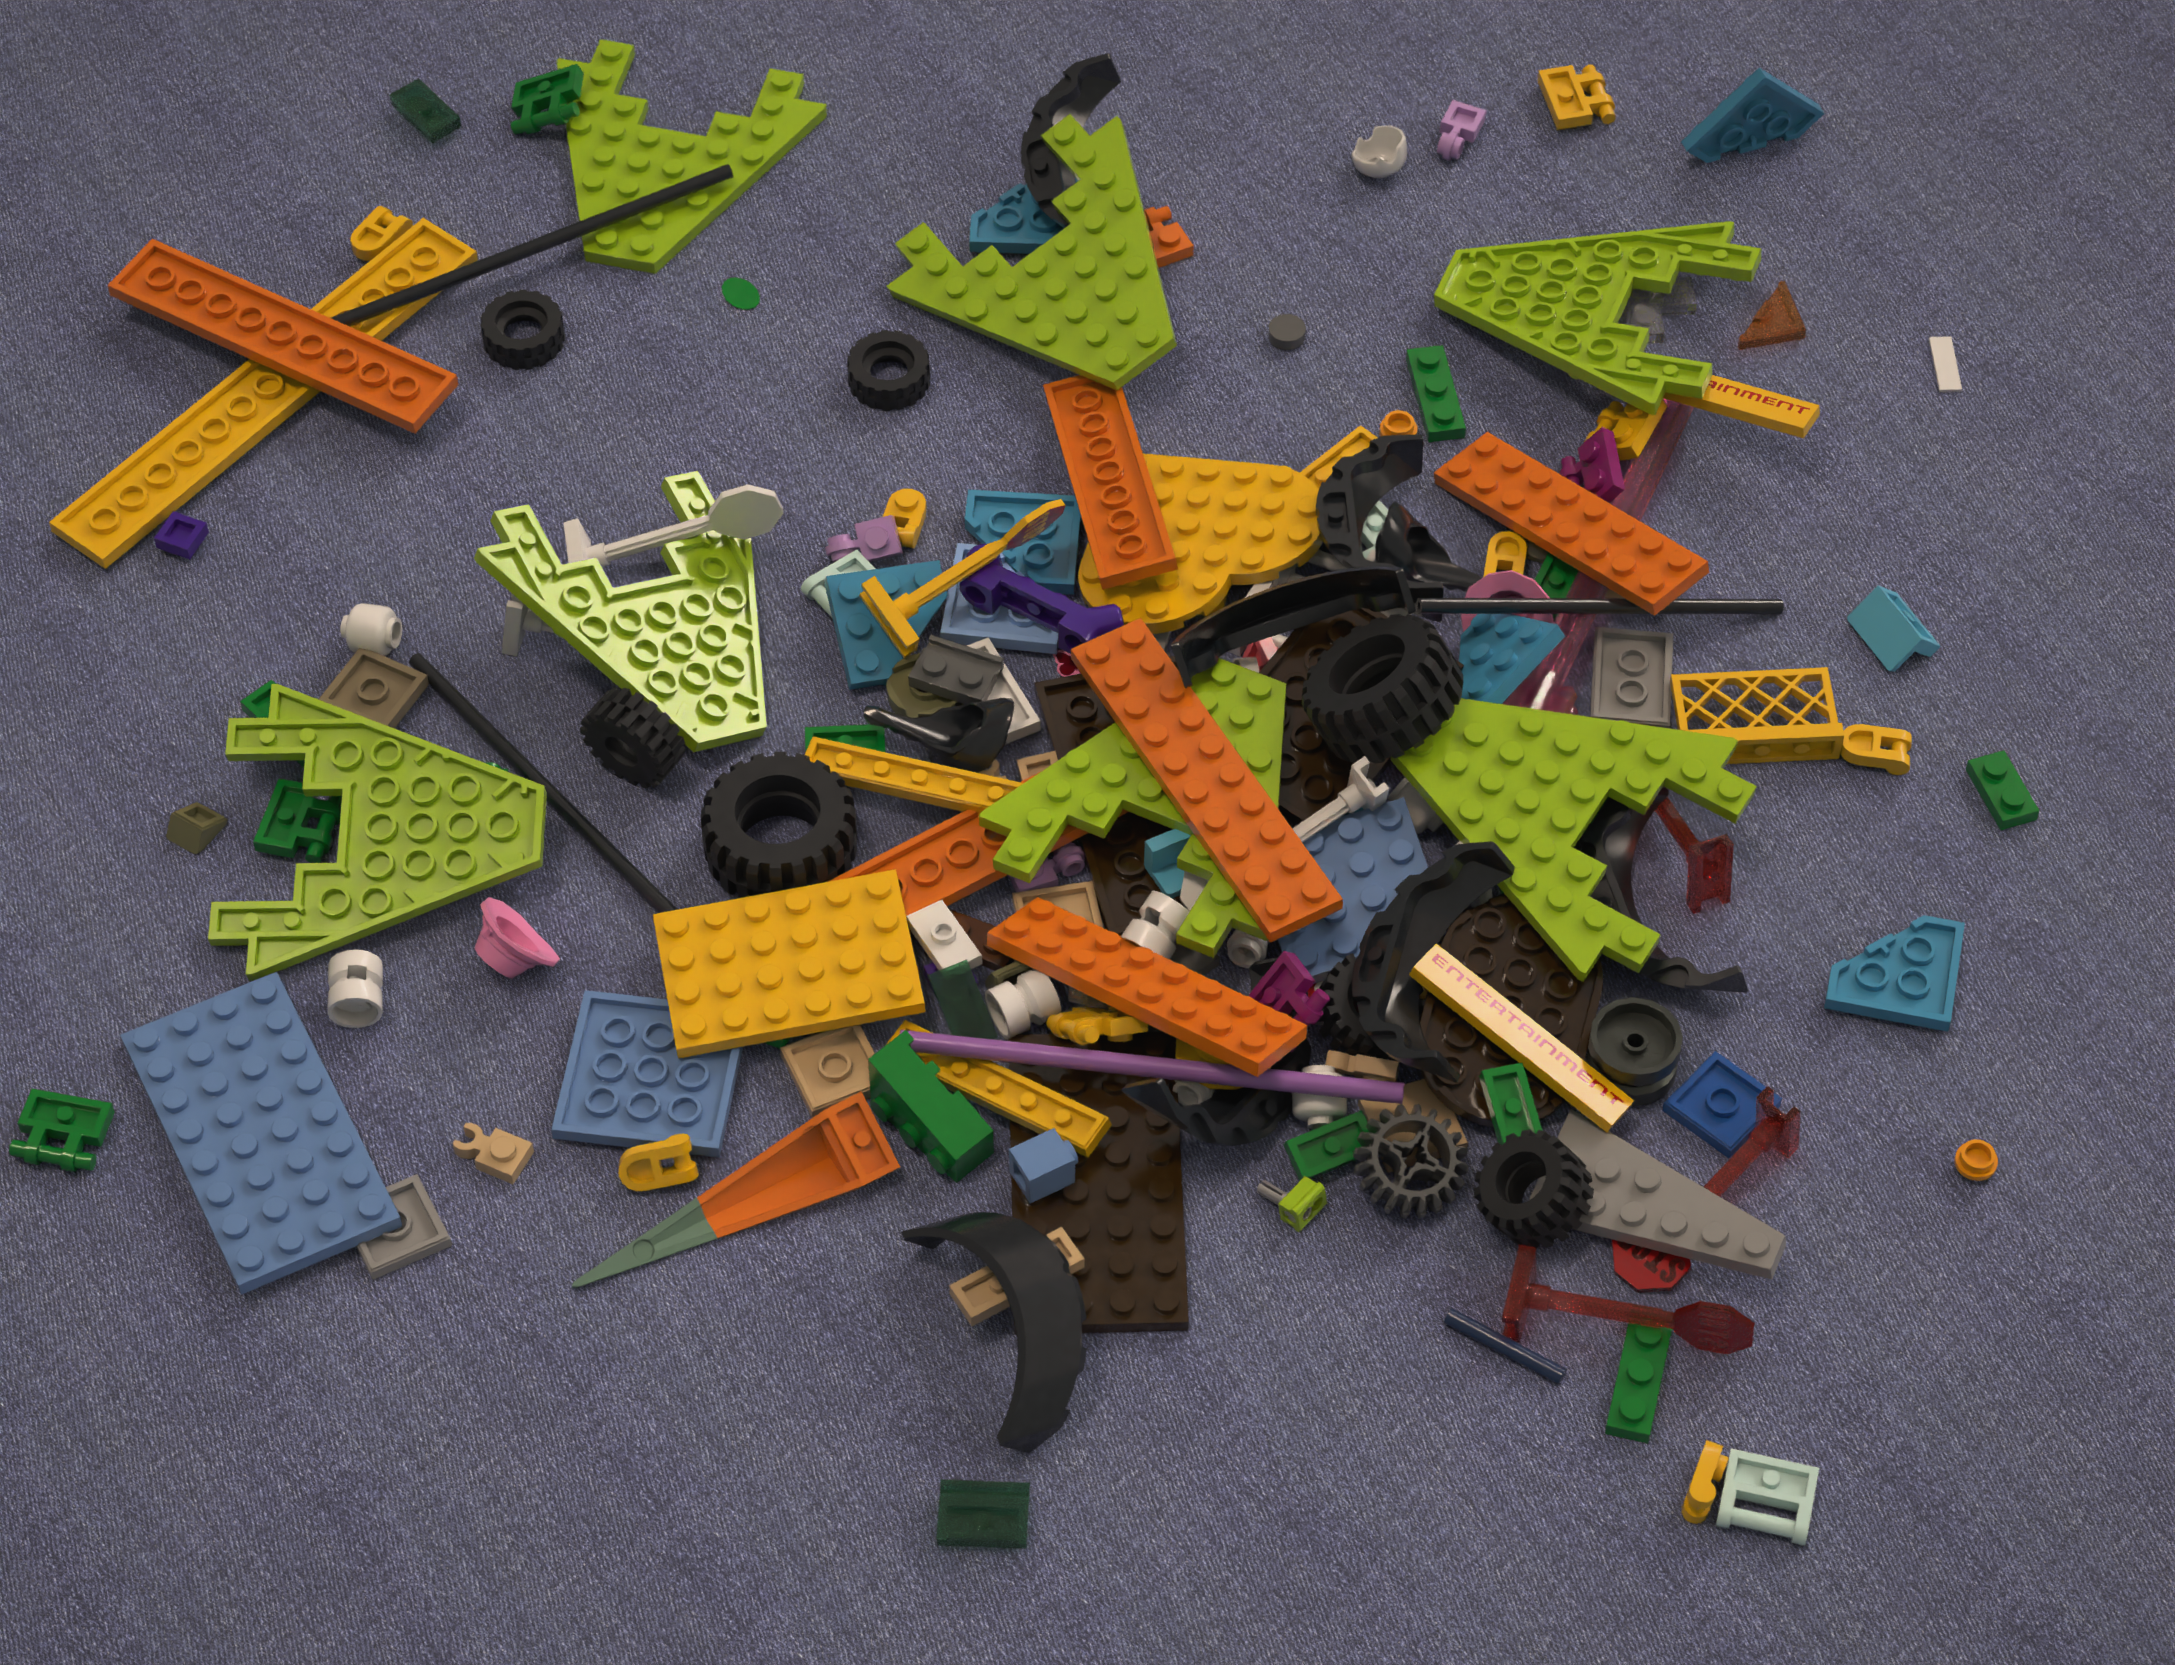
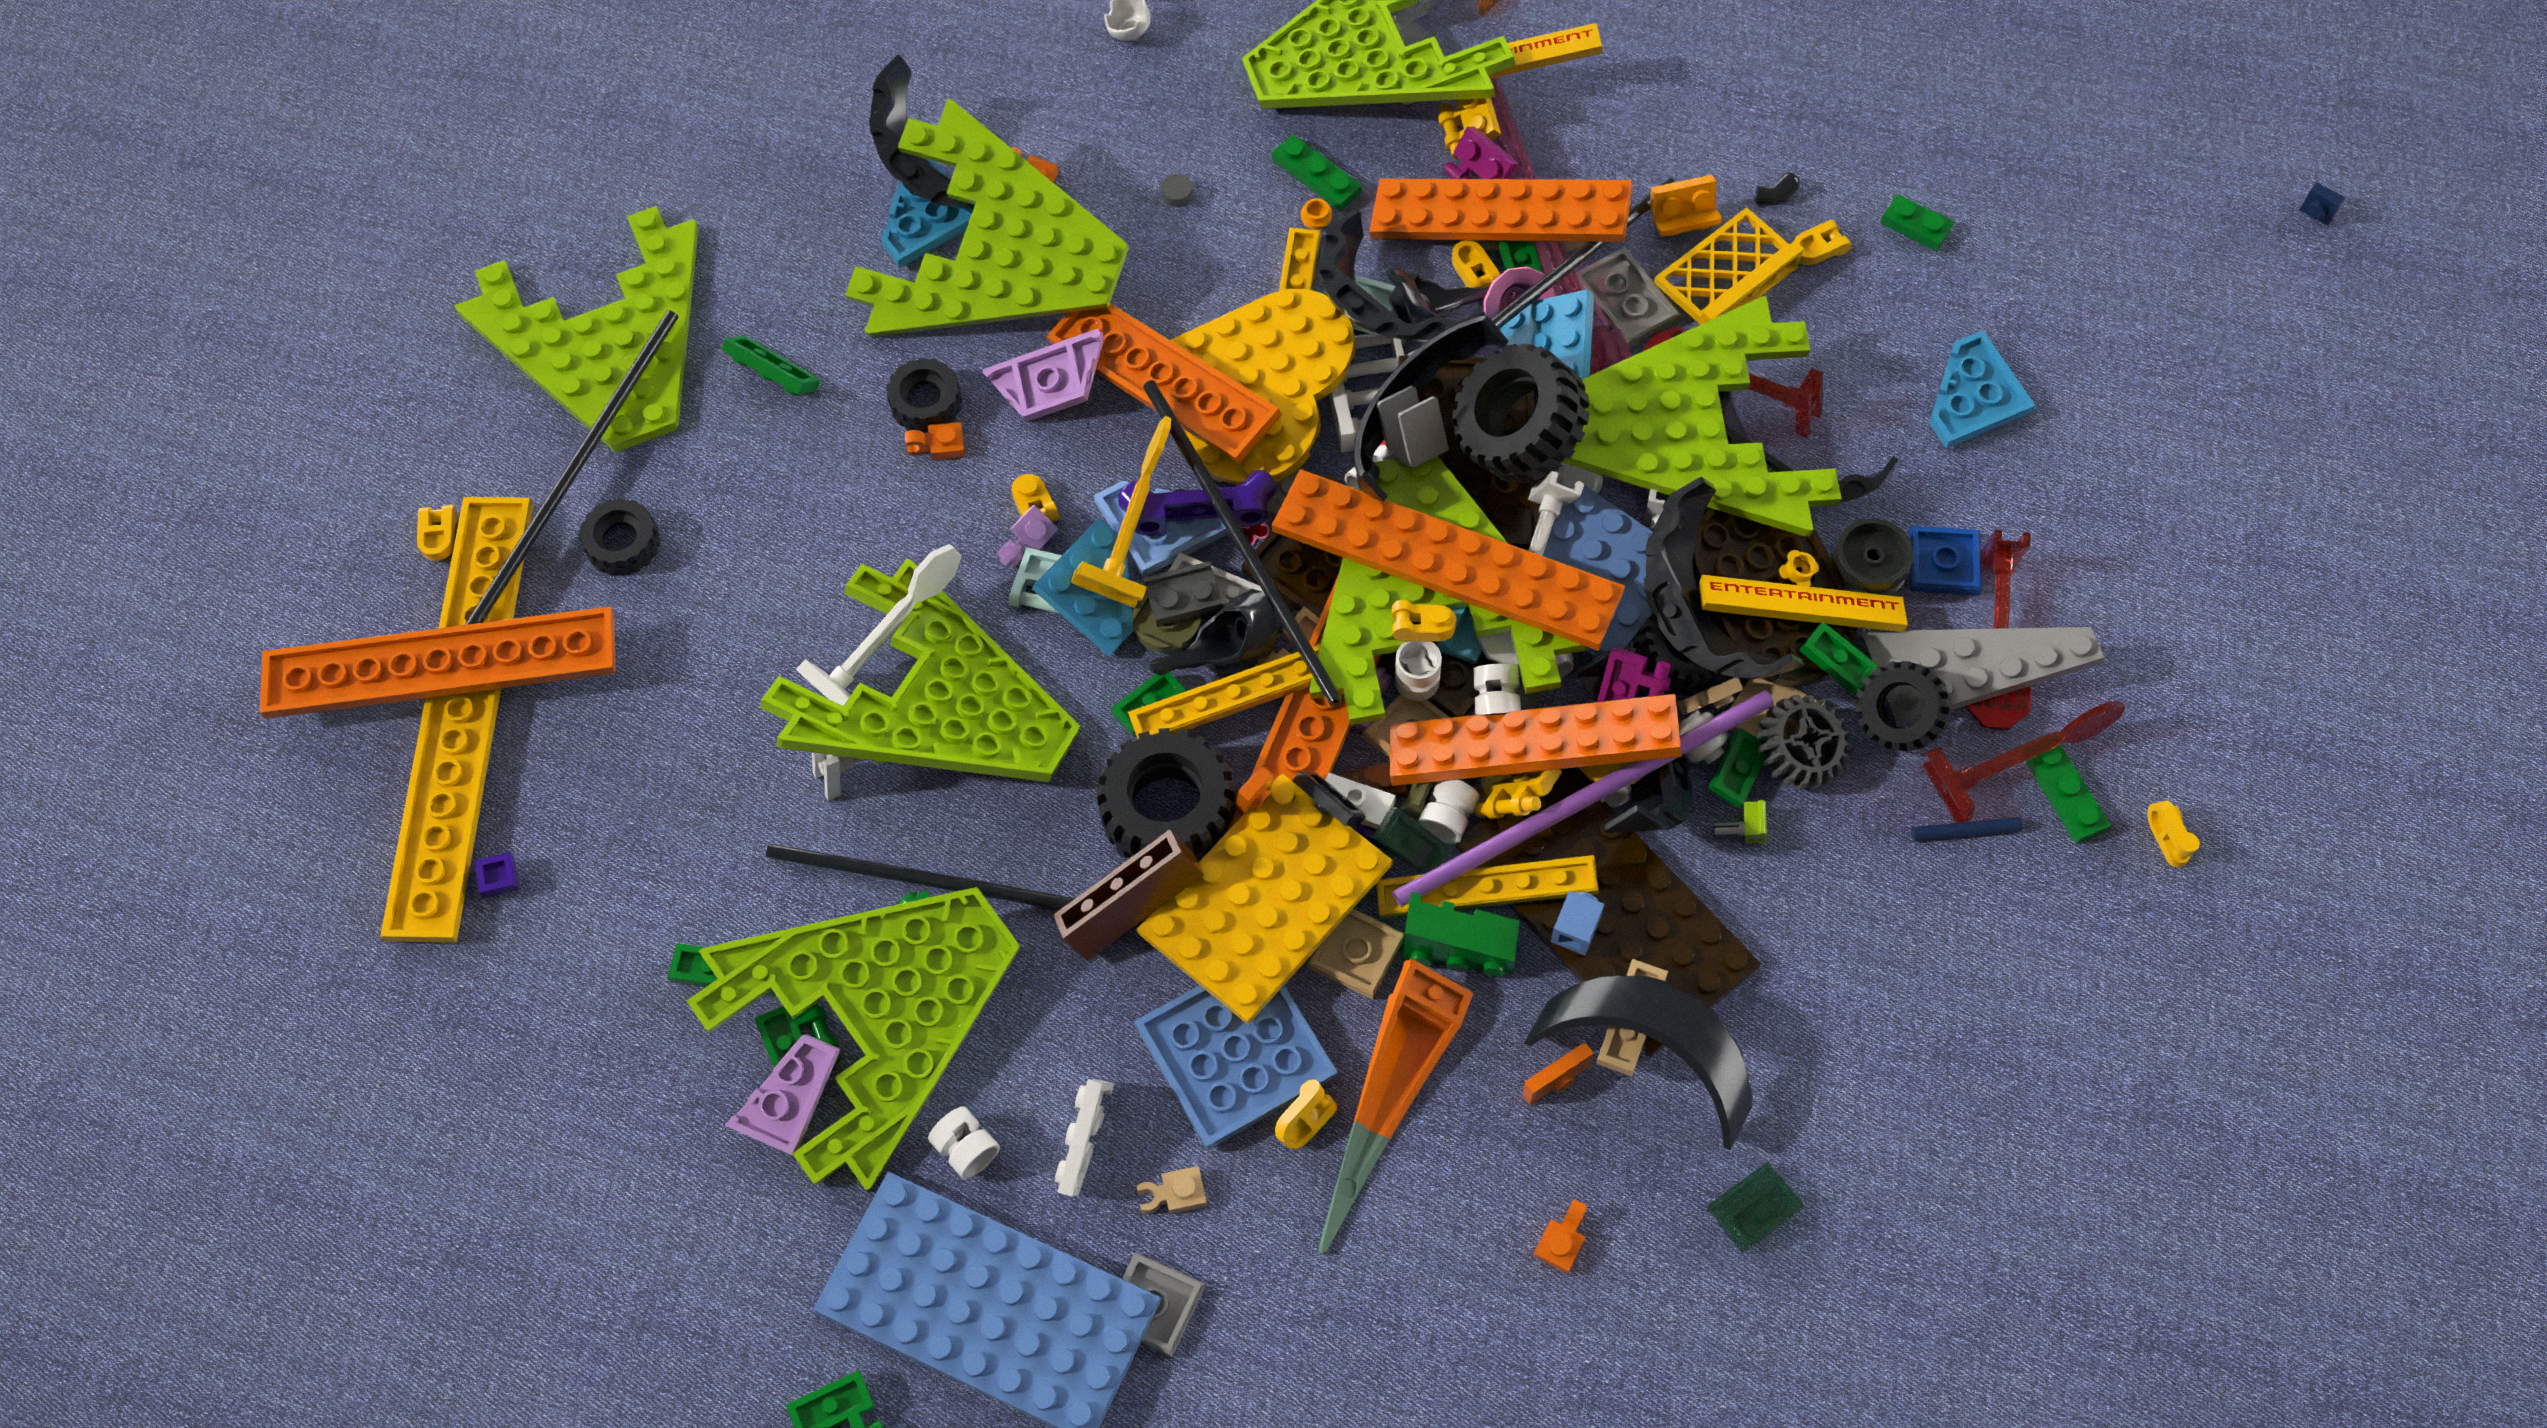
camera: 35 degrees left, 10 degrees up
olive slope [166,802,228,854] -> none
dark tan plate [318,648,429,729] -> none
white head [340,603,402,656] -> none
clear green plate [389,78,461,143] -> none
bright pink hat [474,897,560,979] -> none
green plate [511,64,584,135] -> none
black tyre [580,688,686,788] -> none
green sticker [722,278,760,310] -> none
dark azure plate [965,489,1081,594] -> none
light aqua plate [1716,1448,1819,1546] -> none
medium azure panel [1847,585,1941,672] -> none
light orange plate [1954,1139,1998,1181] -> none
none -> green plate [721,335,821,396]
none -> lavender wing [725,1035,841,1155]
none -> orange plate [905,422,965,460]
none -> lavender wing [982,328,1104,422]
none -> reddish brown brick [1053,829,1204,961]
none -> white wing [1055,1079,1115,1196]
none -> black piece [1143,380,1342,706]
none -> orange plate [1236,767,1273,815]
none -> black plate [1292,771,1366,826]
none -> light grey piece [1377,386,1449,468]
none -> yellow plate [1392,600,1456,641]
none -> white wheel [1394,641,1442,701]
none -> orange plate [1522,1043,1594,1105]
none -> orange plate [1533,1199,1588,1274]
none -> light orange bracket [1651,175,1722,237]
none -> black arm [1755,172,1800,203]
none -> yellow plate [1779,550,1819,587]

